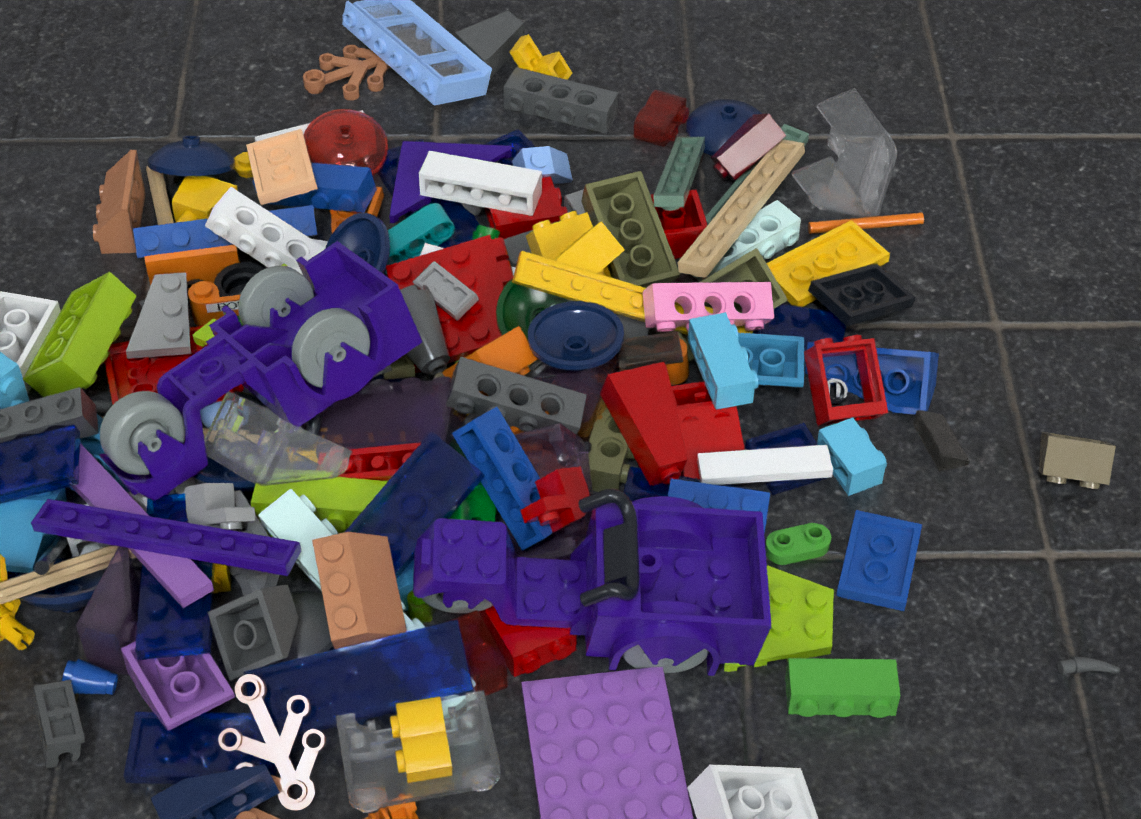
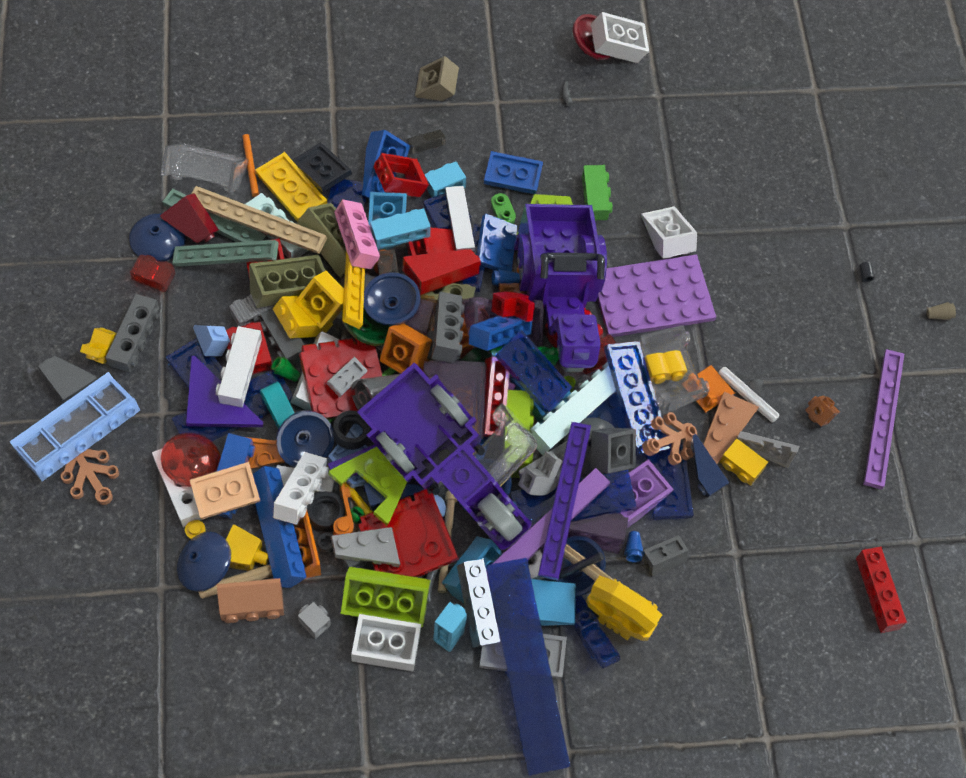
camera: 100 degrees left, 15 degrees up
nougat slope [312,532,408,654] -> none
none -> light grey brick [298,602,331,639]

